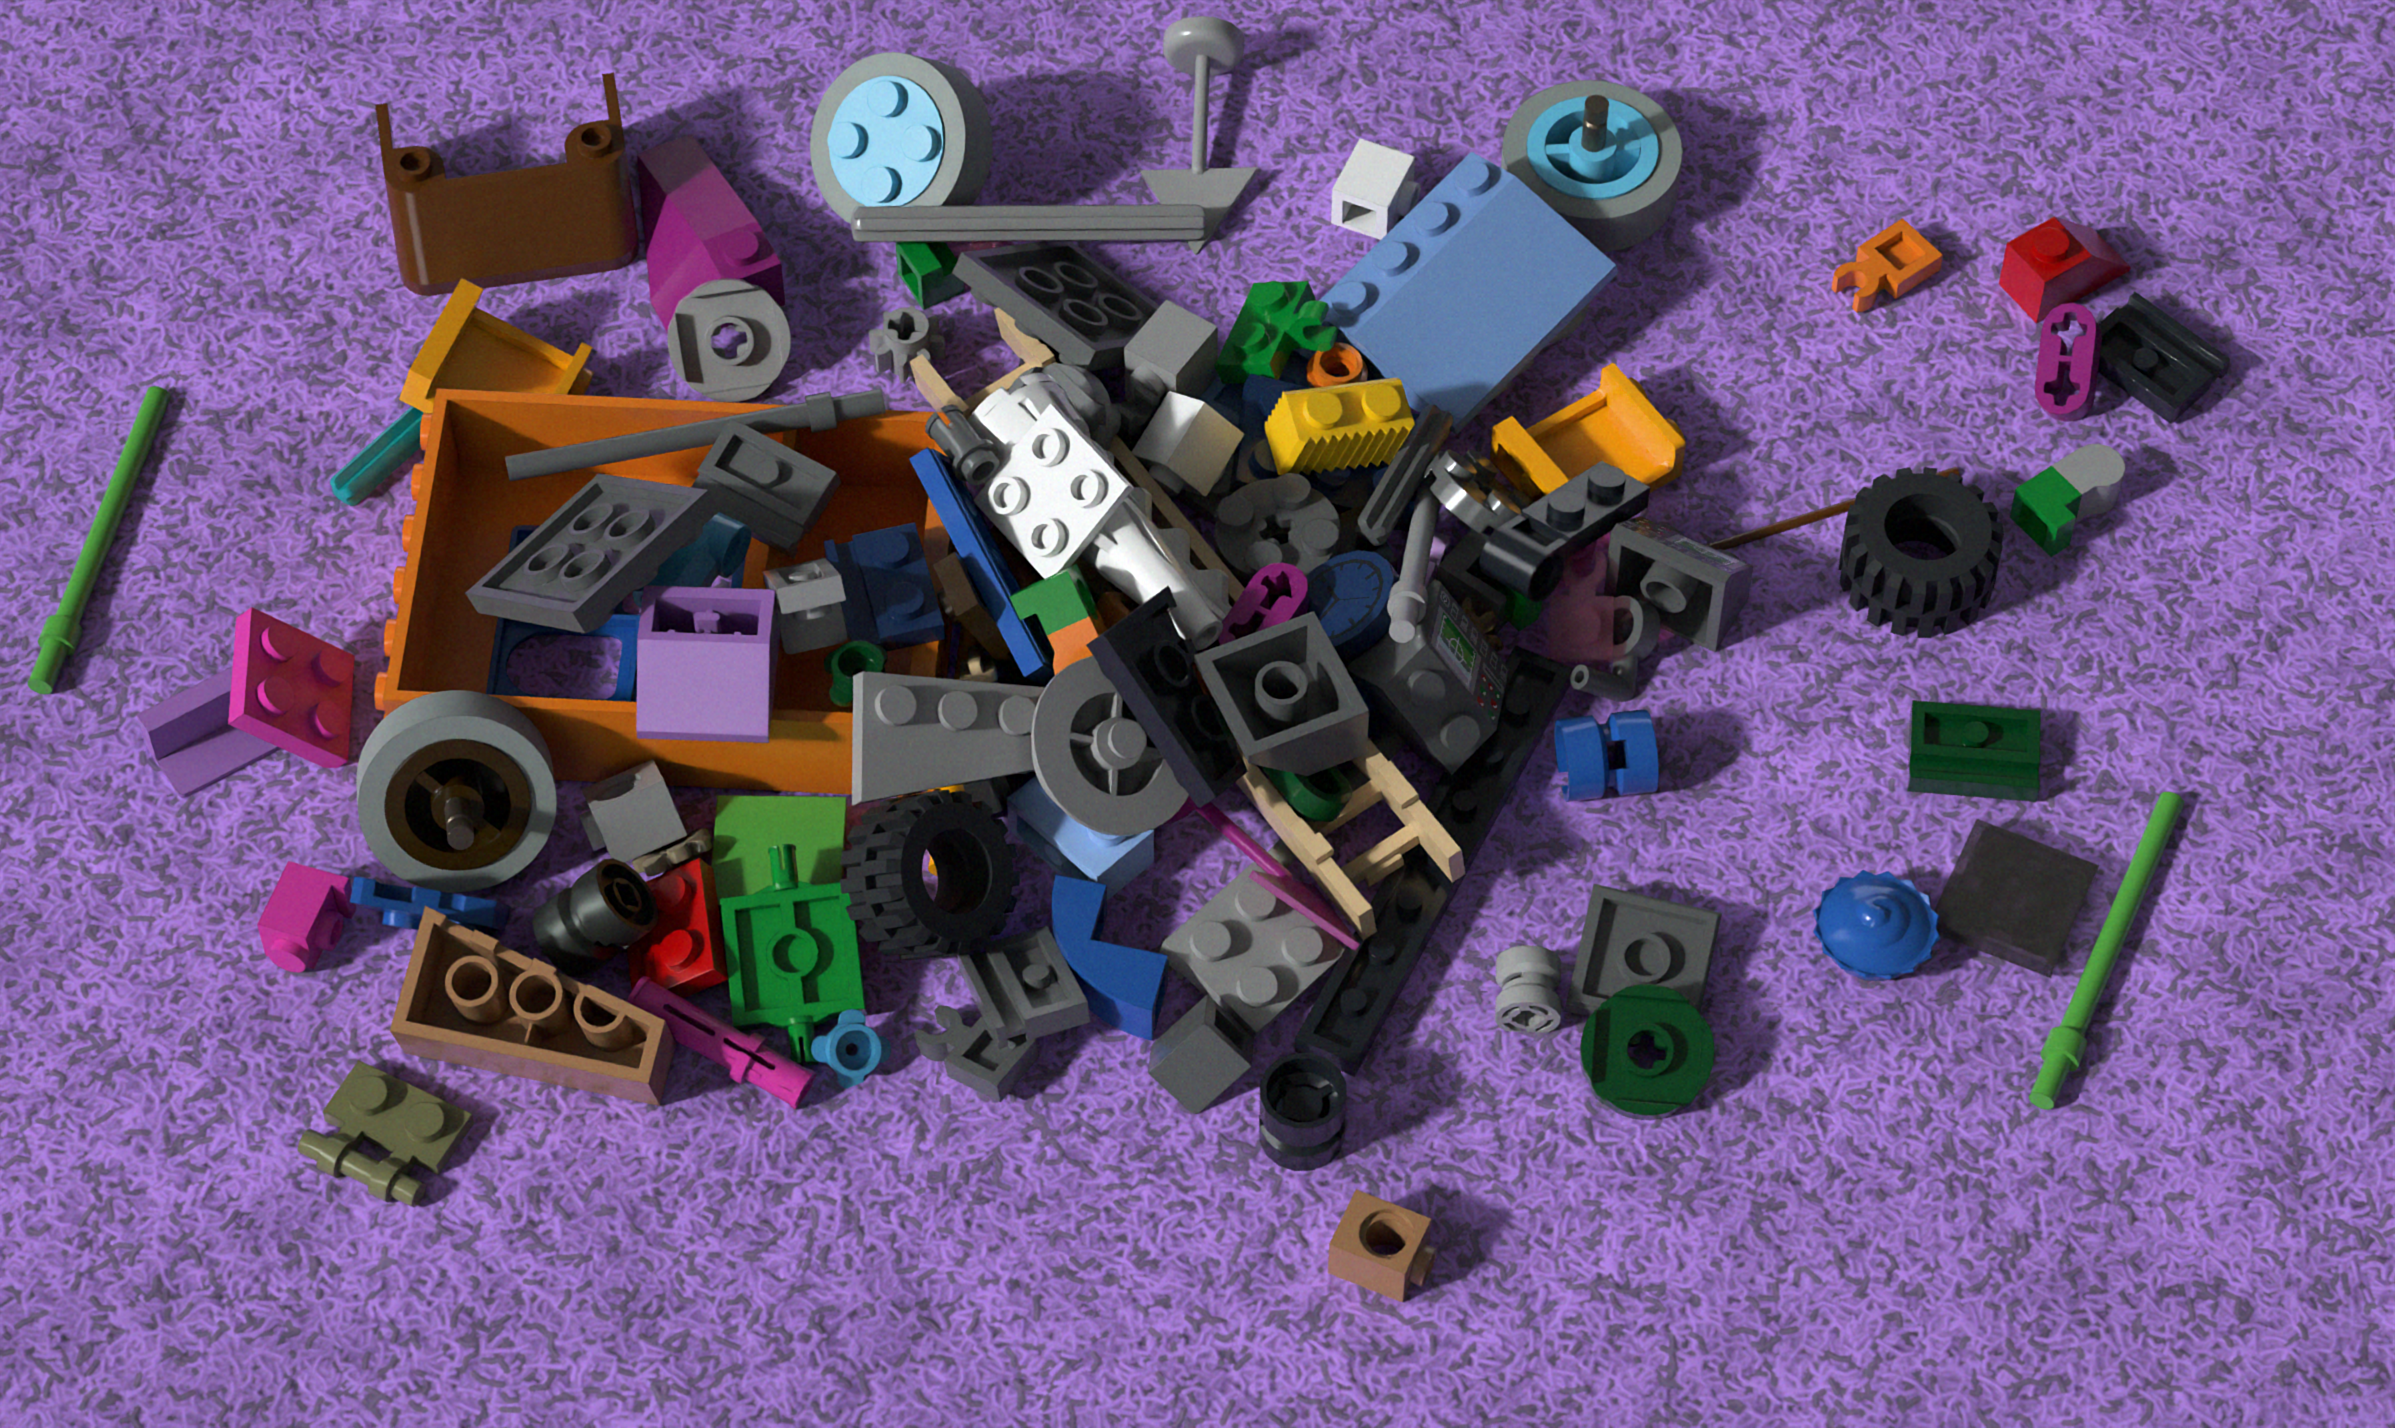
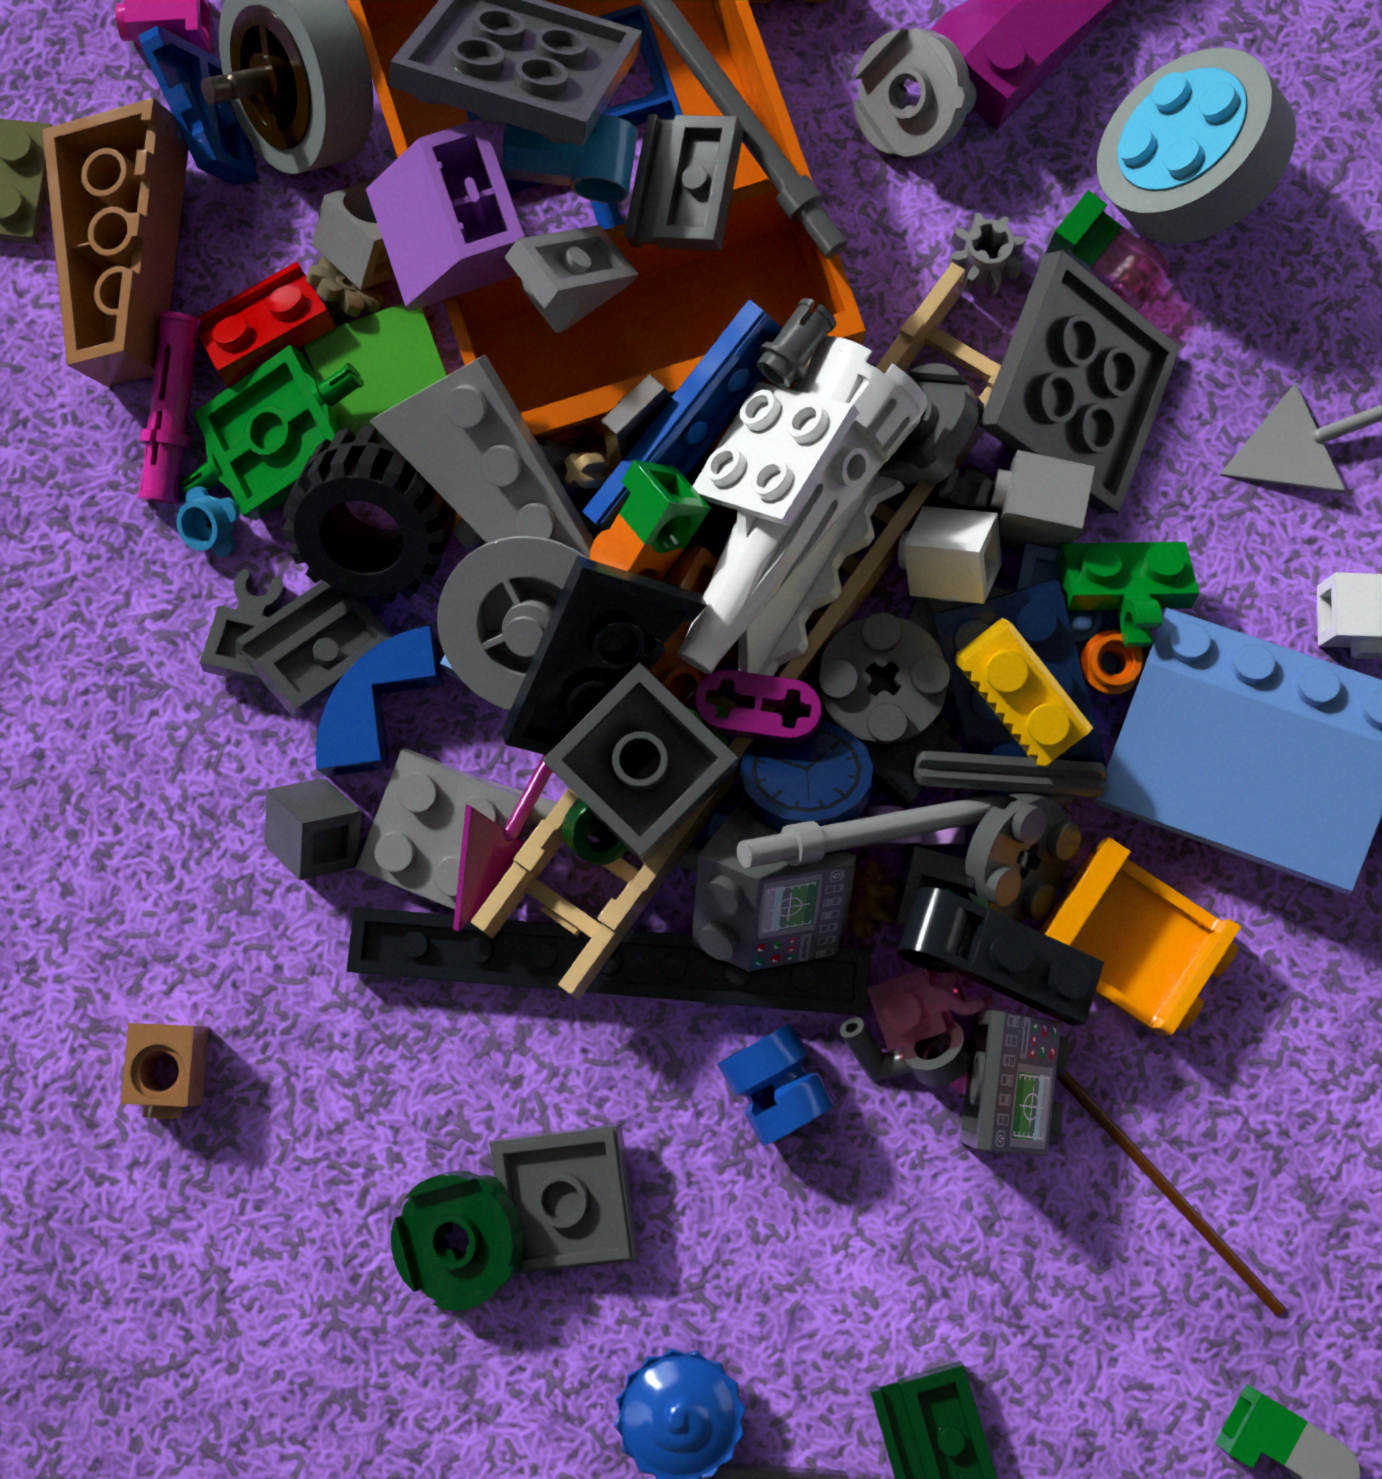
camera: 70 degrees right, 25 degrees up
pearl dark grey wheel [533,858,659,979] -> none
dark blue plate [824,522,945,651] -> none
dark green plate [824,641,888,707] -> none
light grey axle [851,204,1206,243] -> none
black wheel [1259,1053,1347,1171] -> none
light grey wheel [1495,945,1561,1033] -> none
black tyre [1838,467,2004,638] -> none

